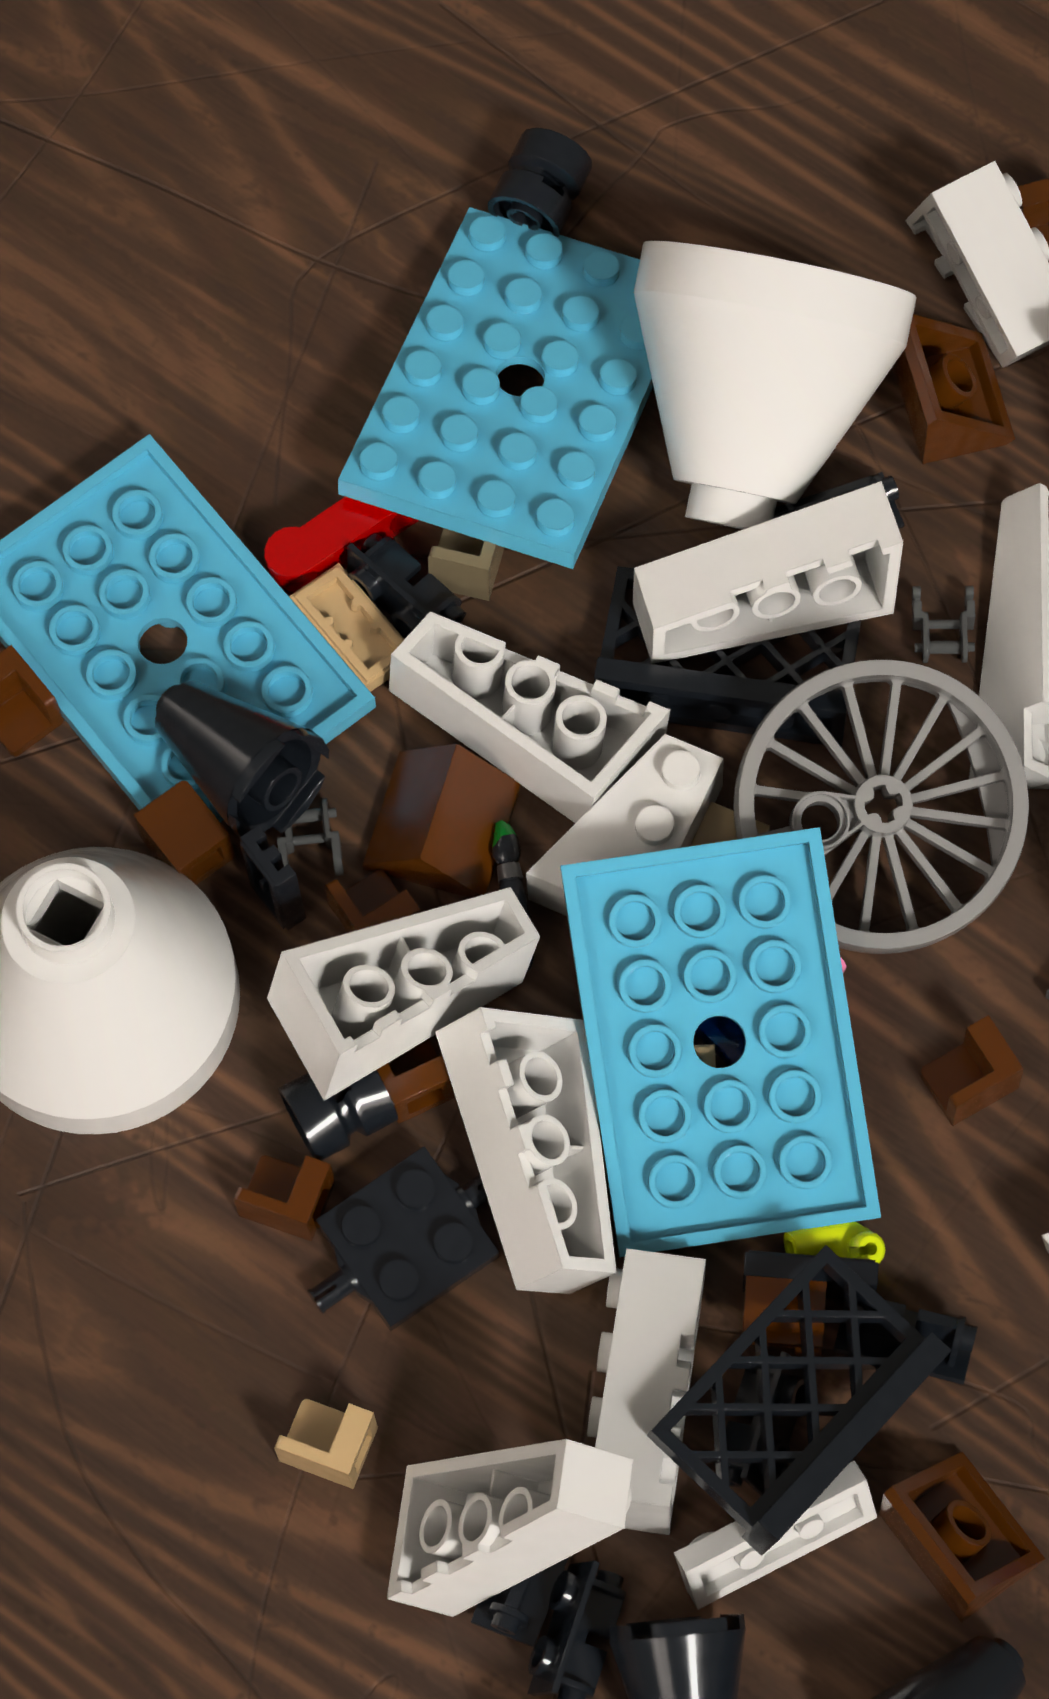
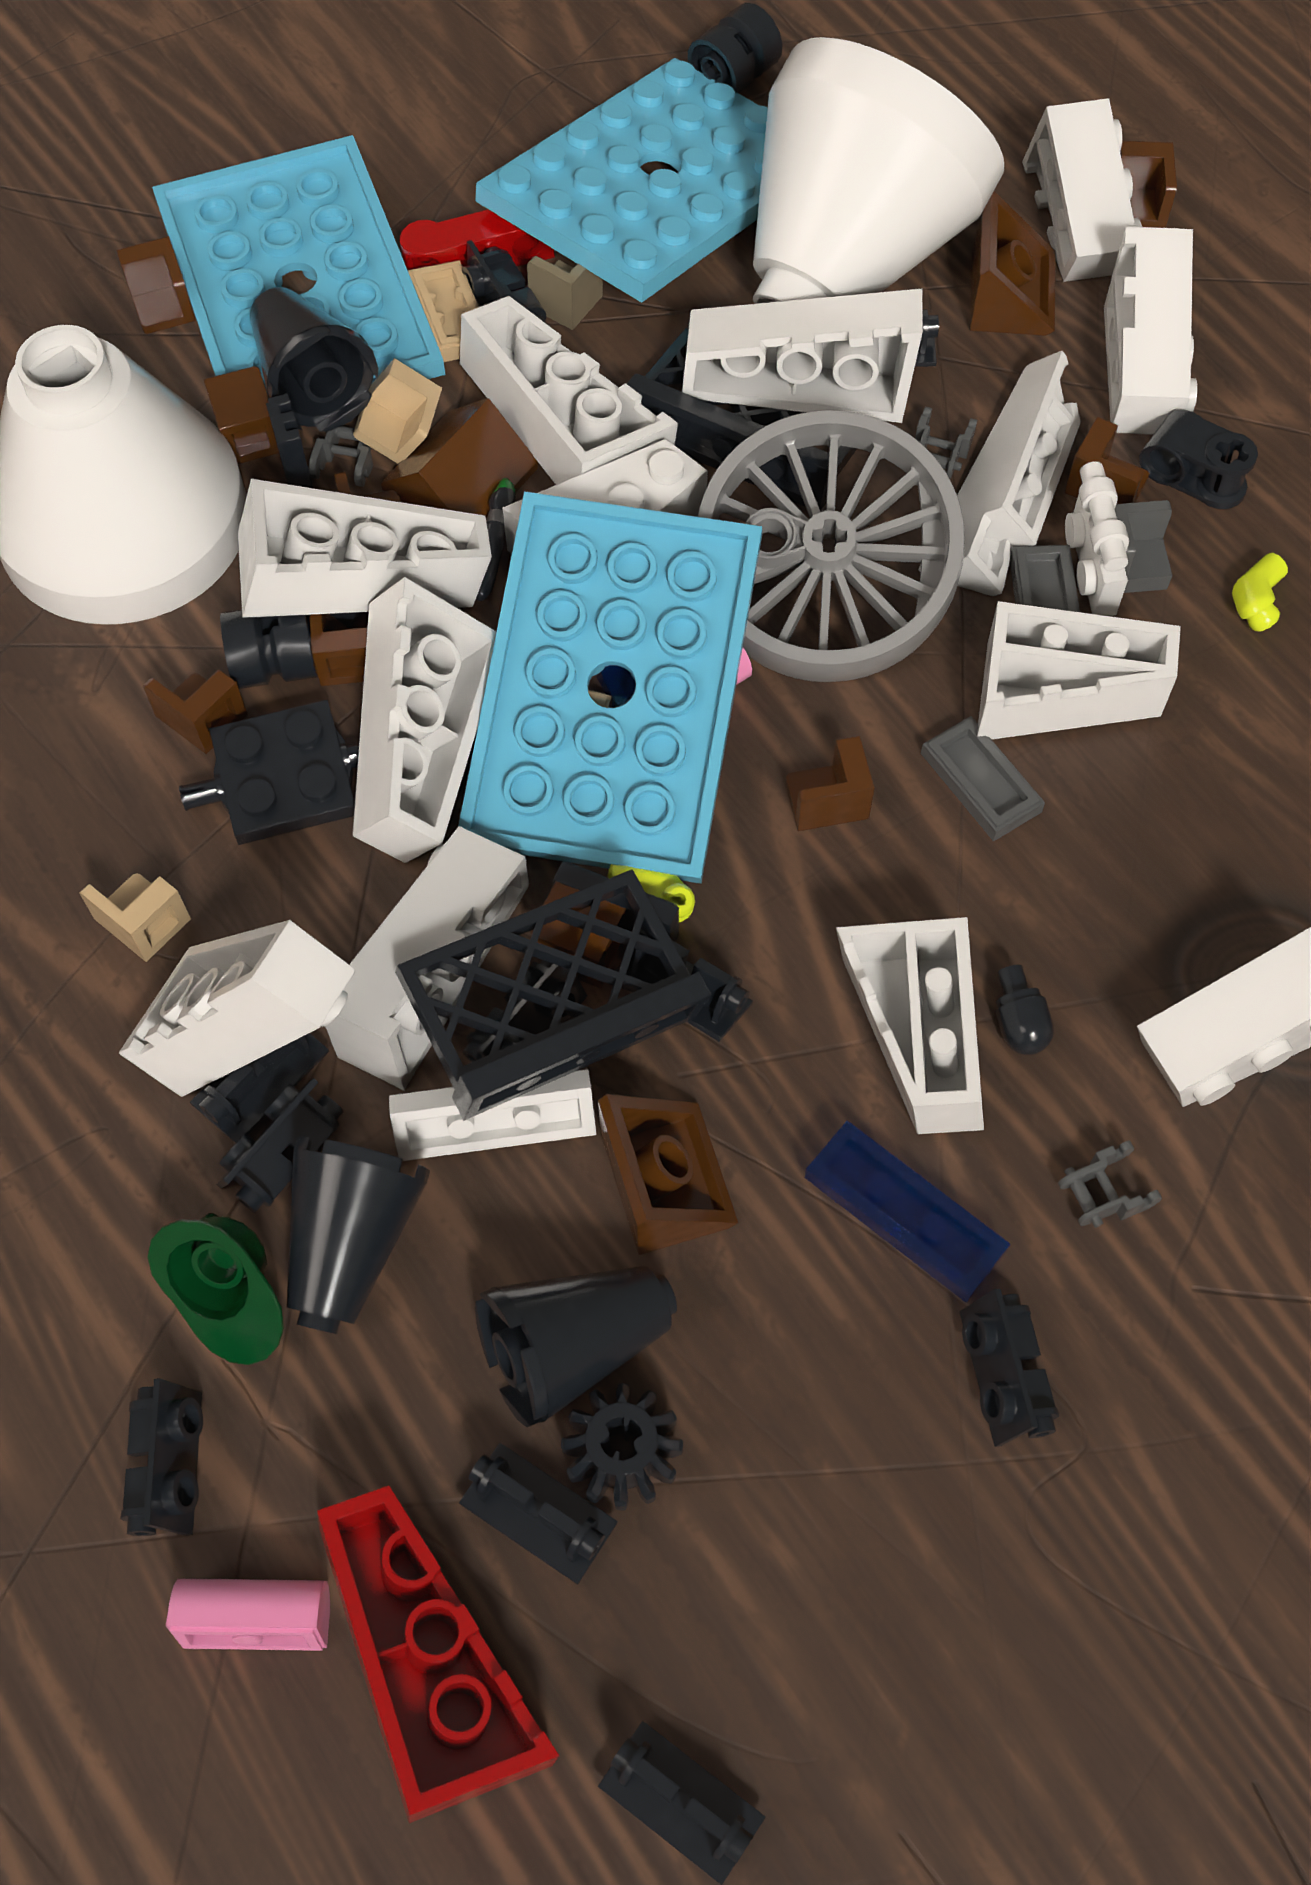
camera: 15 degrees right, 5 degrees down
none -> tan panel [353,358,442,464]

